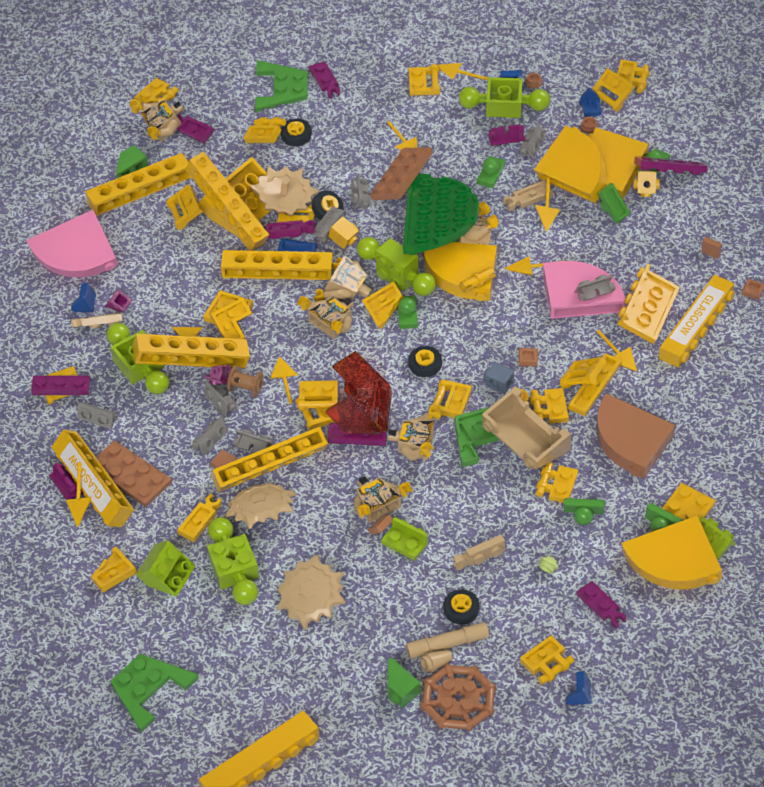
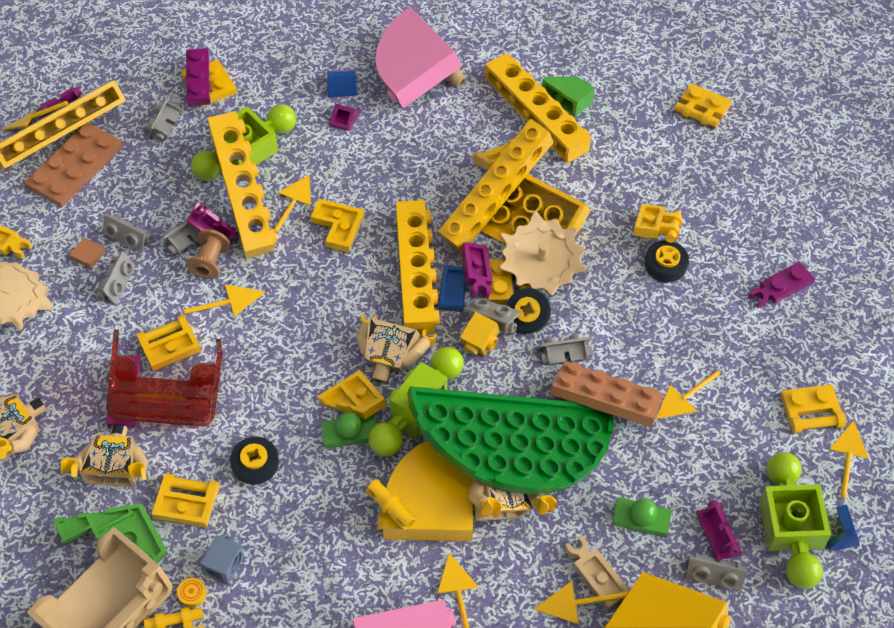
camera: 80 degrees right, 5 degrees up
tan plate [71,312,123,329] -> none
torso [129,99,185,142] -> none
magenta plate [177,114,214,144] -> none
yellow plate [210,297,252,339] -> none
yellow brick [210,426,328,493] -> none
bright green wing [255,61,308,112] -> none
torso [297,296,354,339] -> none
yellow plate [299,380,338,411] -> none
nougat tile [519,348,538,366] -> none
nougat plate [525,73,543,89] -> none

